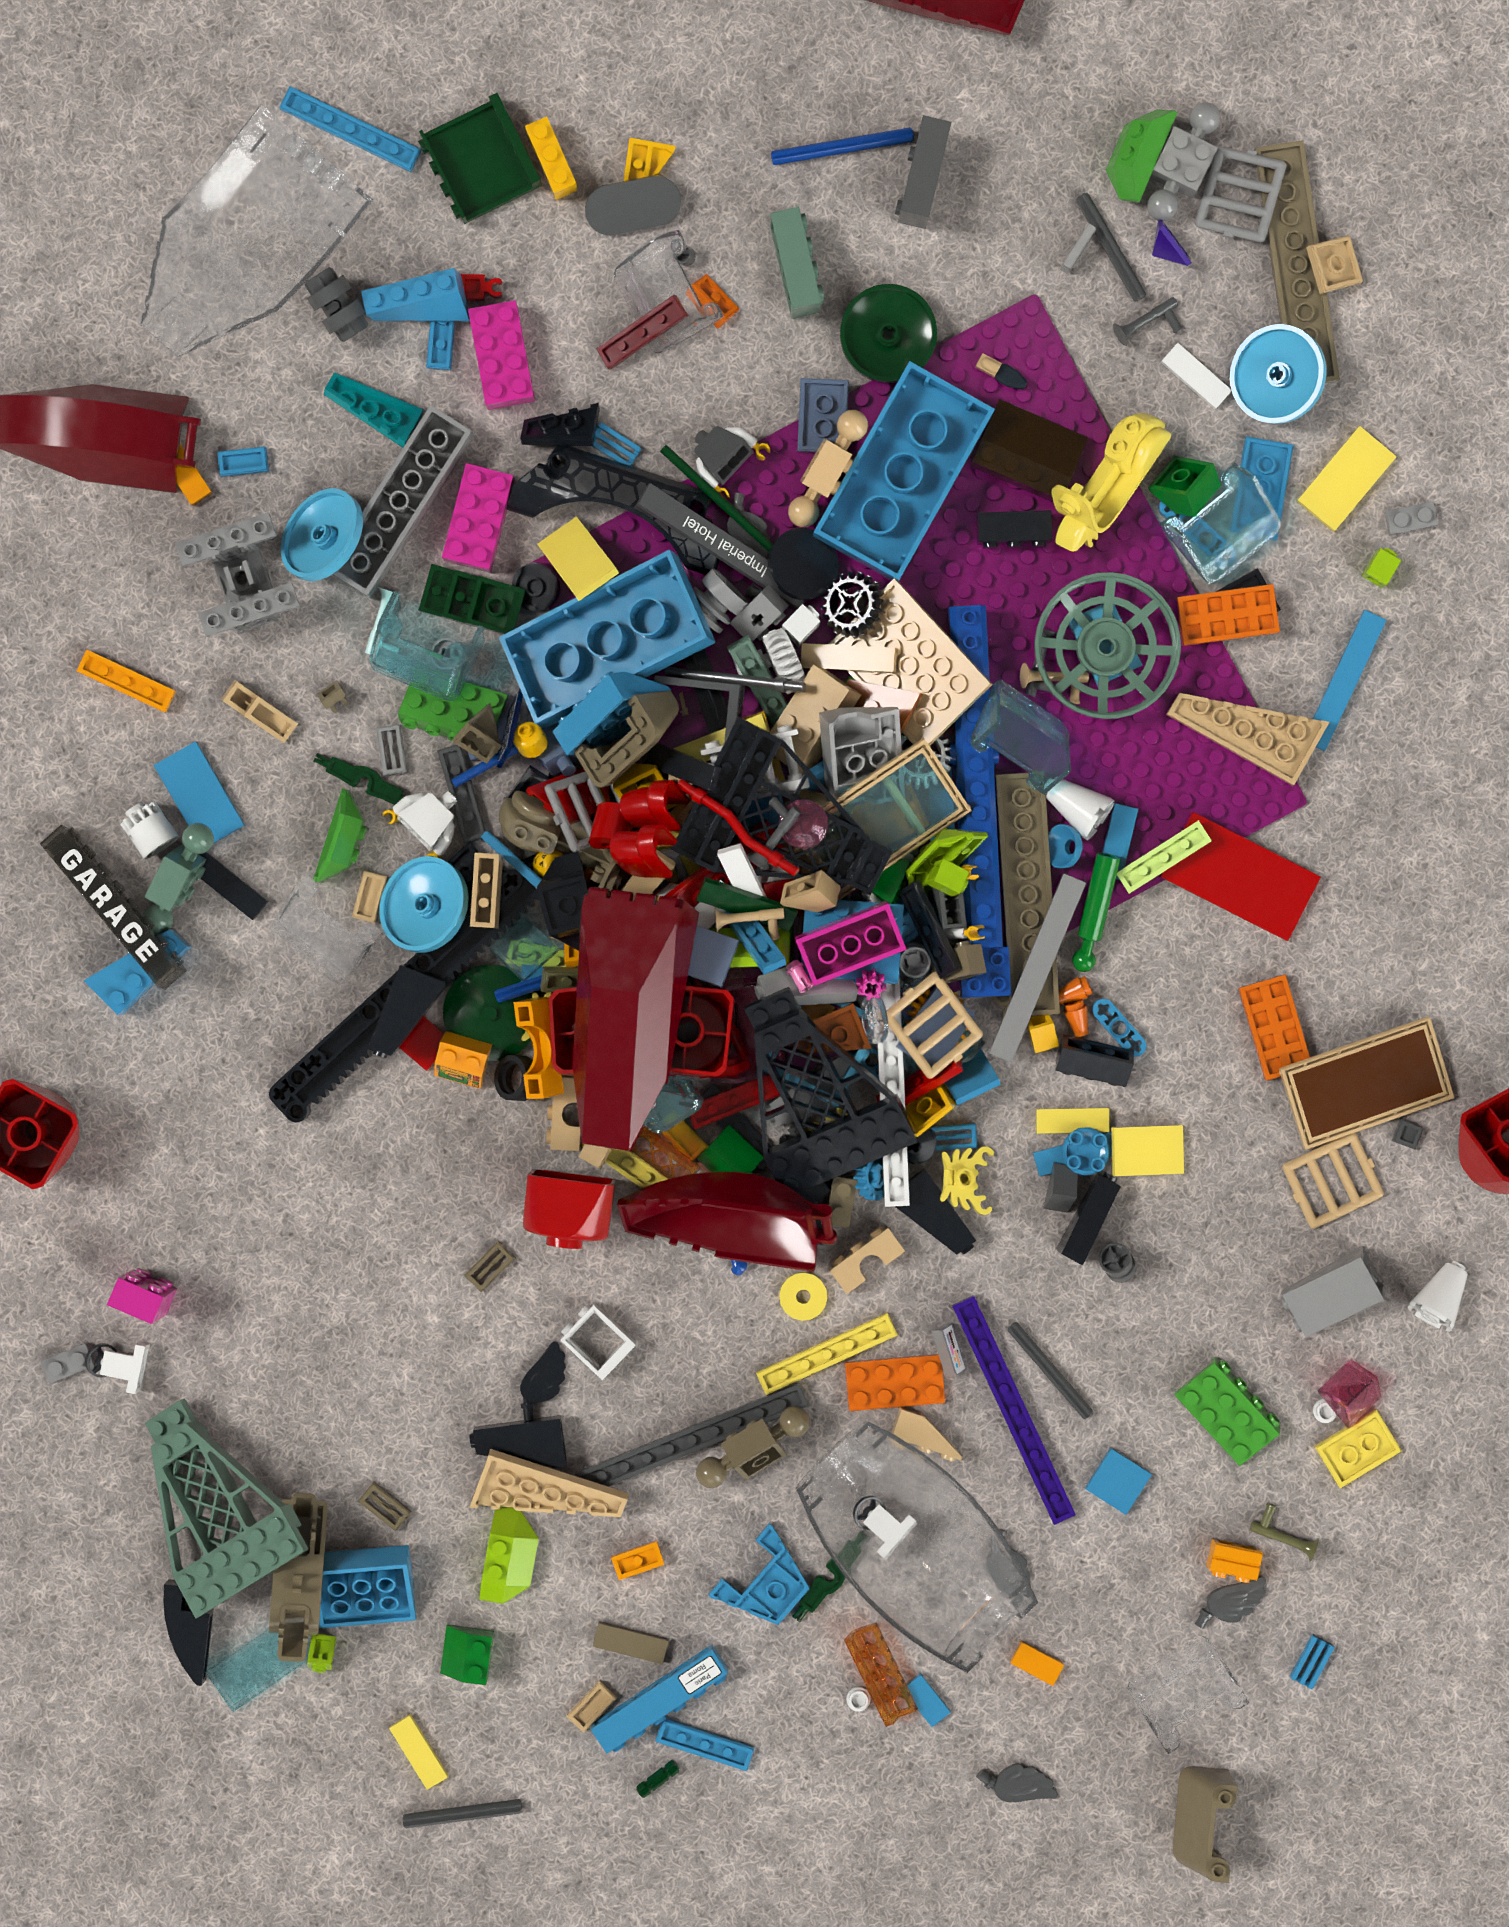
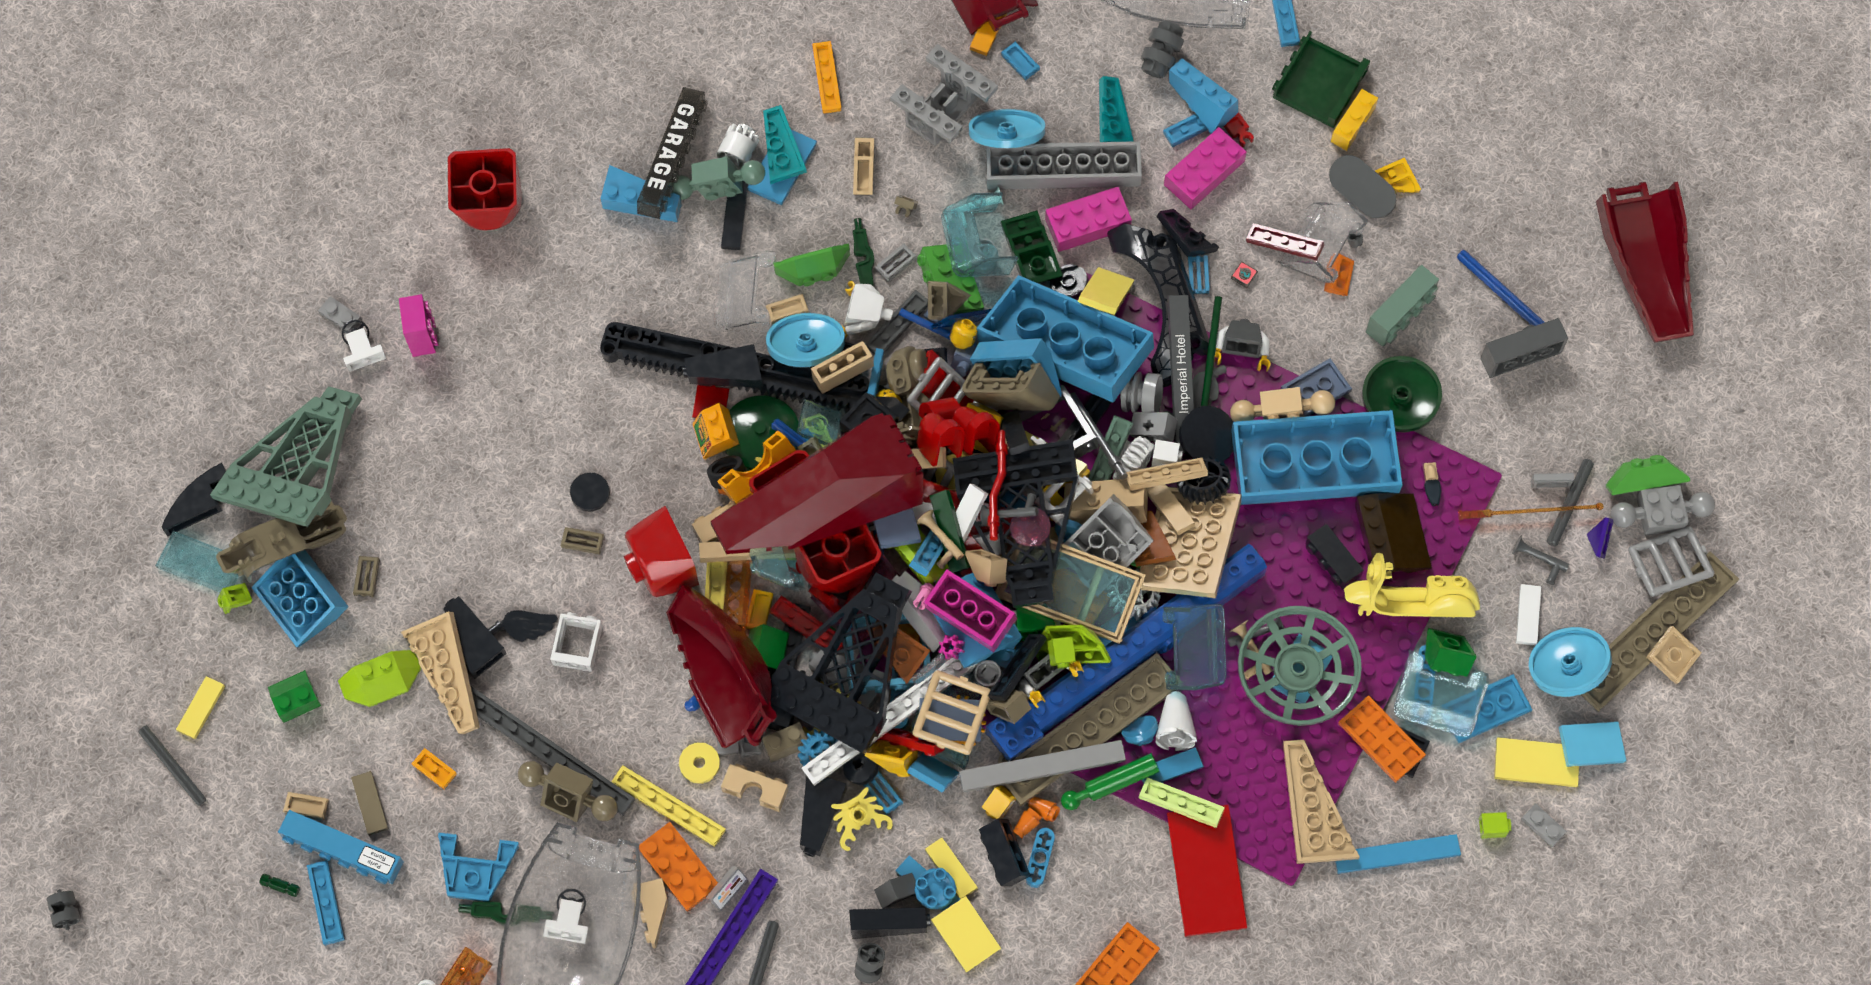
camera: 55 degrees right, 20 degrees down
none -> black tile [570,473,610,512]
none -> teal wing [763,105,807,185]
none -> tan tile [1125,458,1208,491]
none -> tile [1231,261,1258,288]
none -> clear orange piece [1458,502,1604,520]
none -> medium azure tile [1559,722,1626,767]

